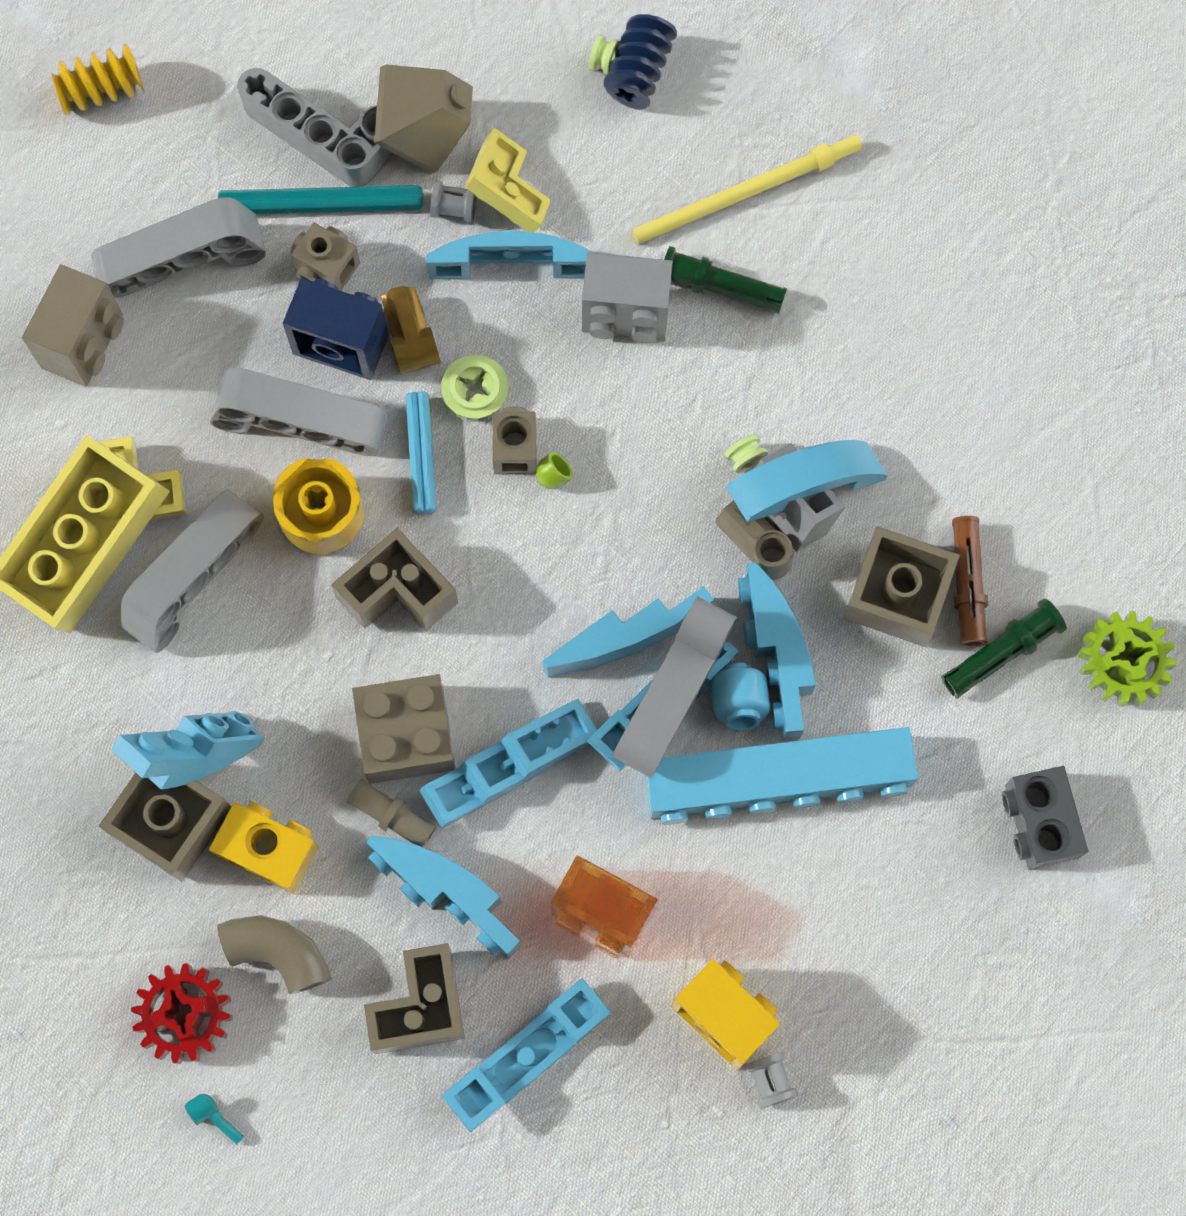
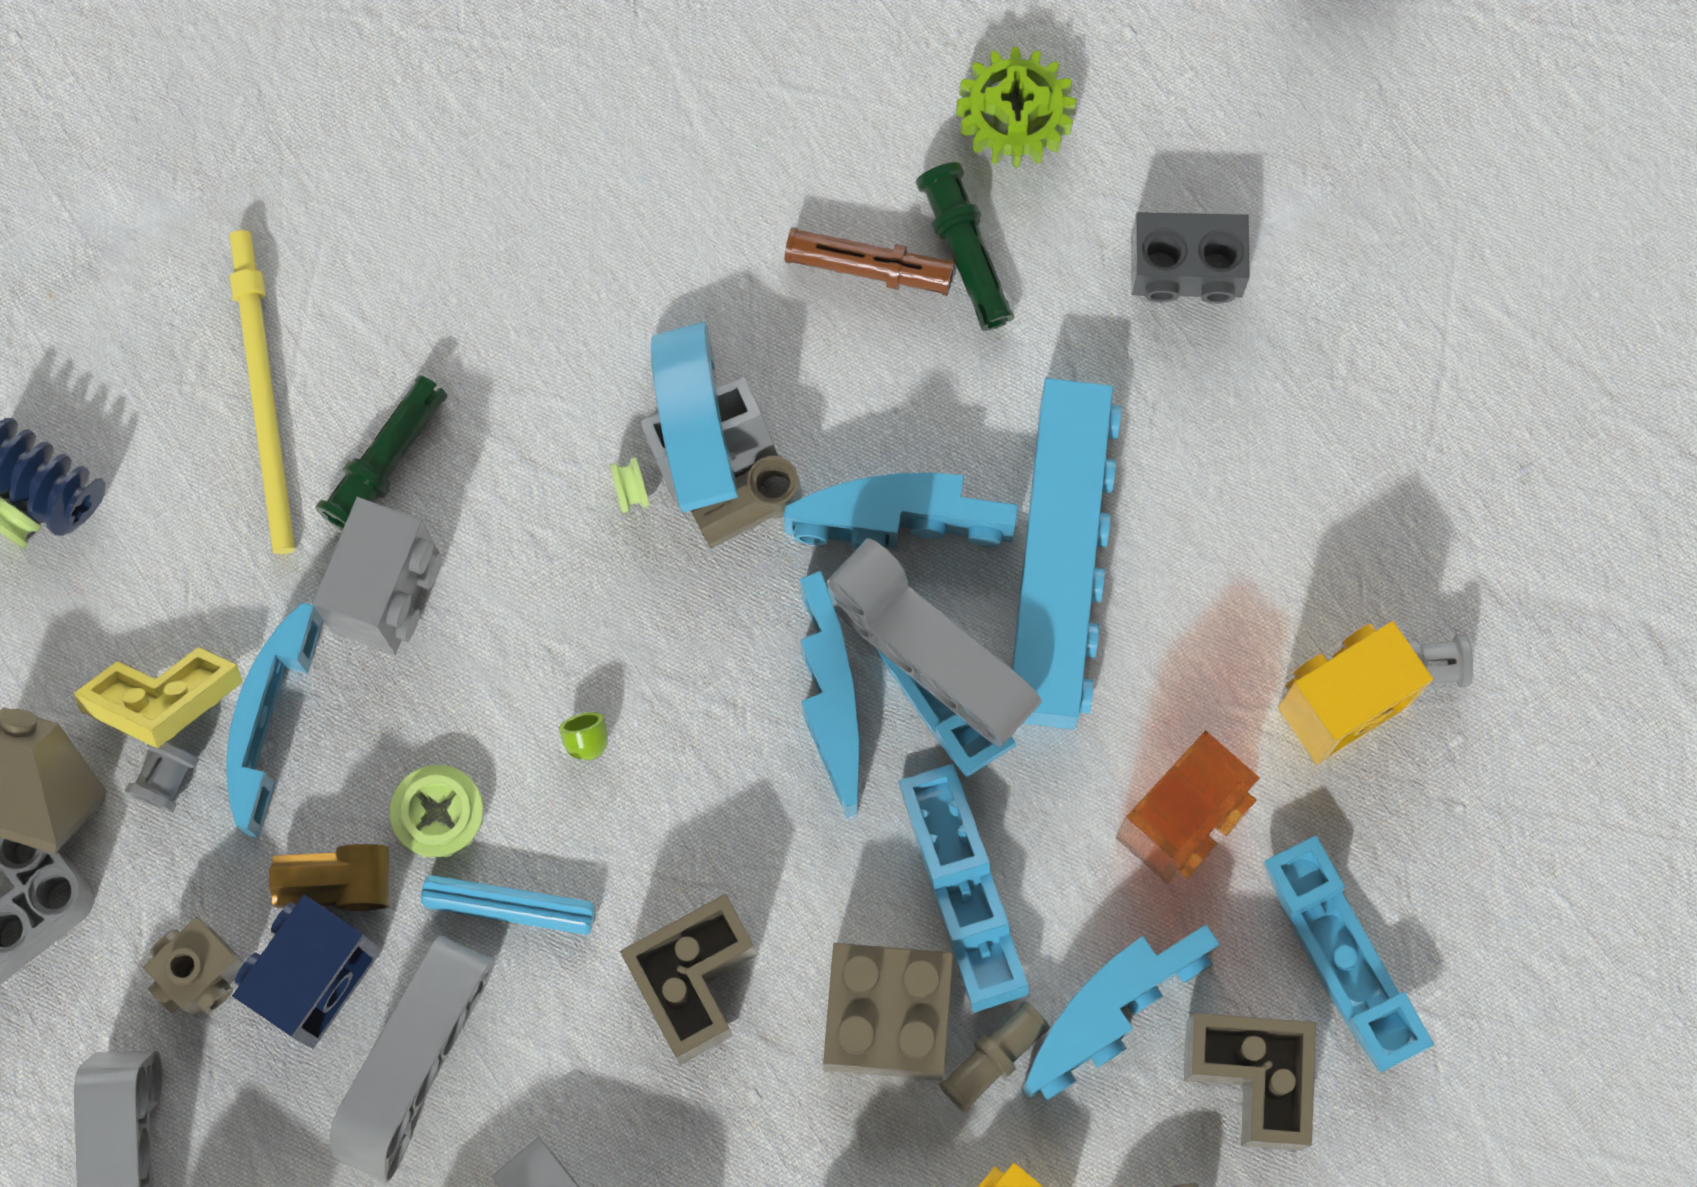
camera: 75 degrees left, 0 degrees up
teal axle [218,185,423,214] -> none
yellow brick [273,458,365,557] -> none
dark tan brick [493,406,537,474] -> none
medium azure head [711,663,770,731] -> none
dark tan brick [843,526,960,647] -> none

